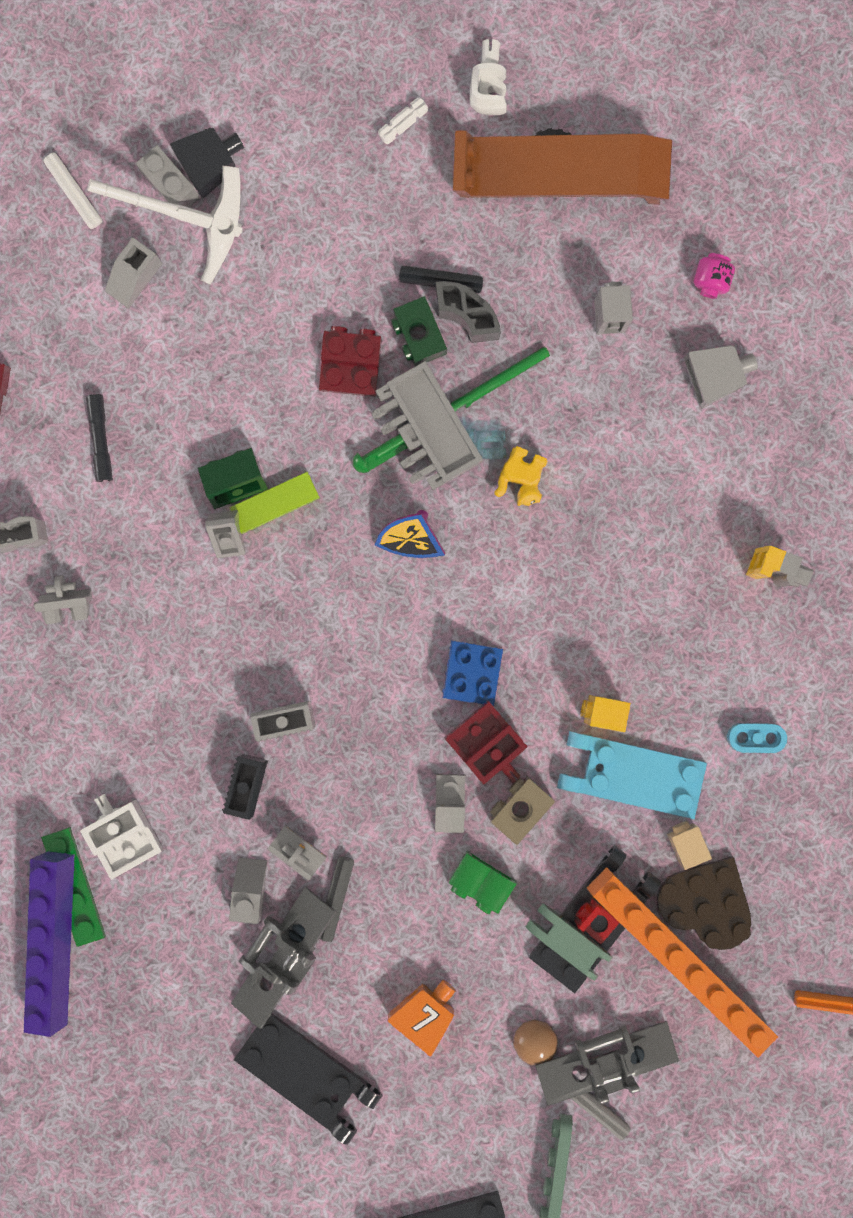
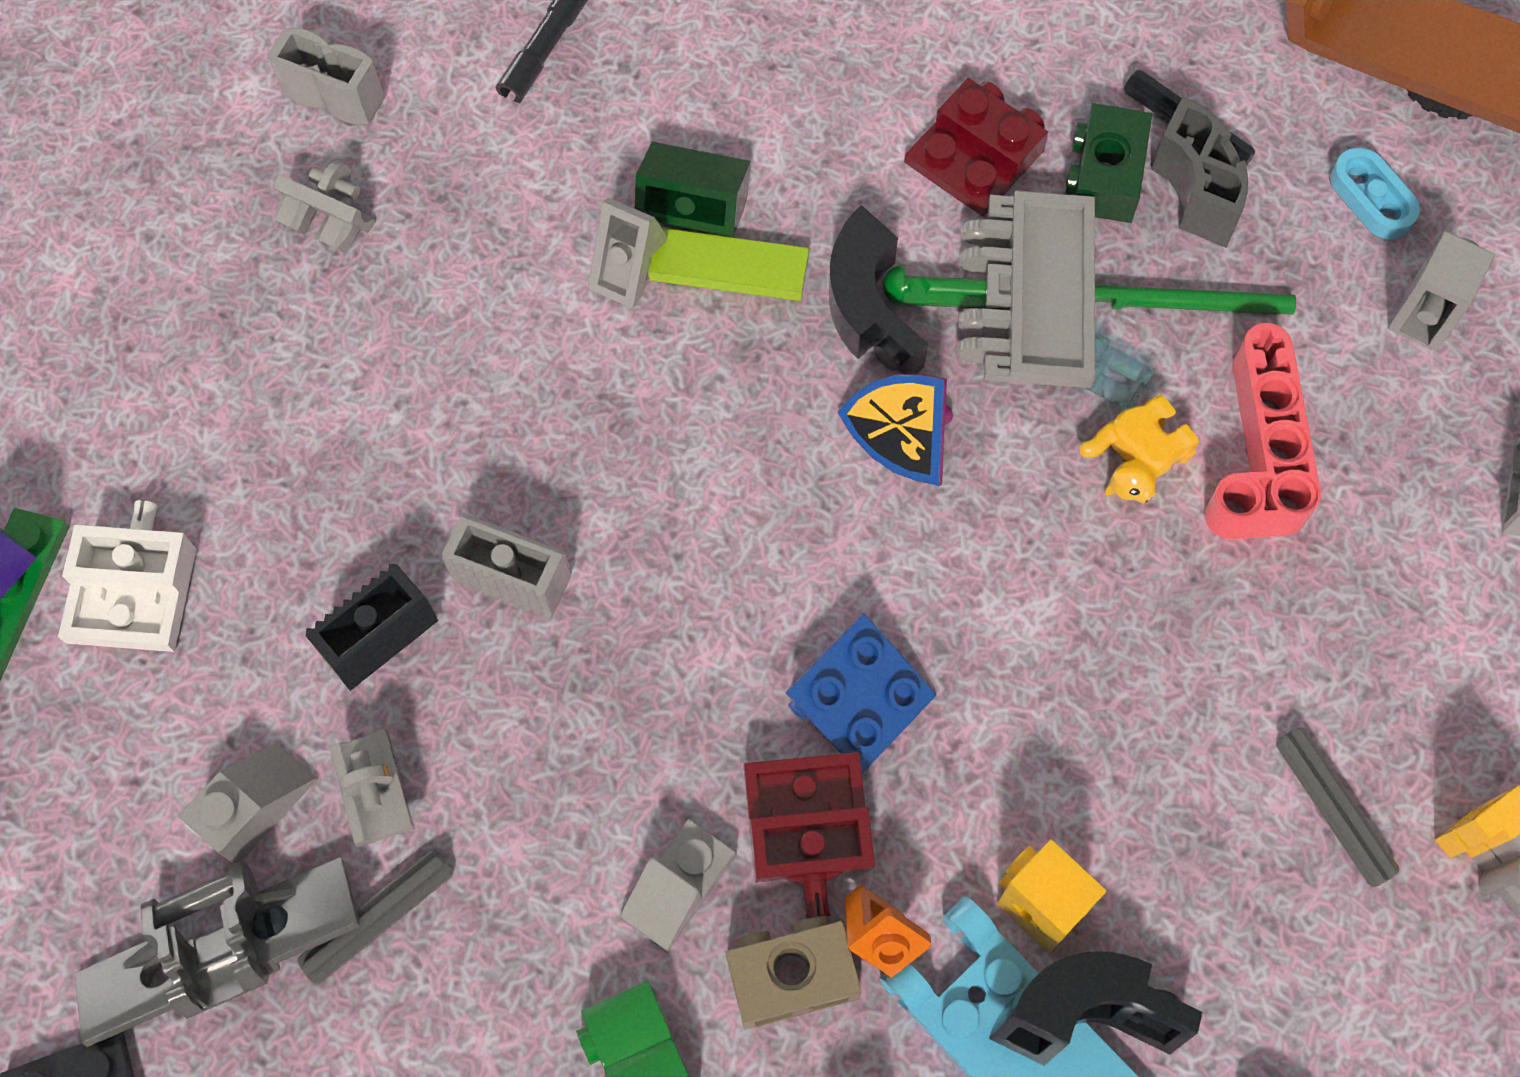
camera: 30 degrees right, 20 degrees down
none -> black arch [829,205,928,374]
none -> orange bracket [845,885,931,978]
none -> black arch [989,951,1203,1066]
none -> coral beam [1204,323,1321,539]
none -> dark grey axle [1277,727,1400,887]
none -> medium azure plate [1330,148,1420,240]

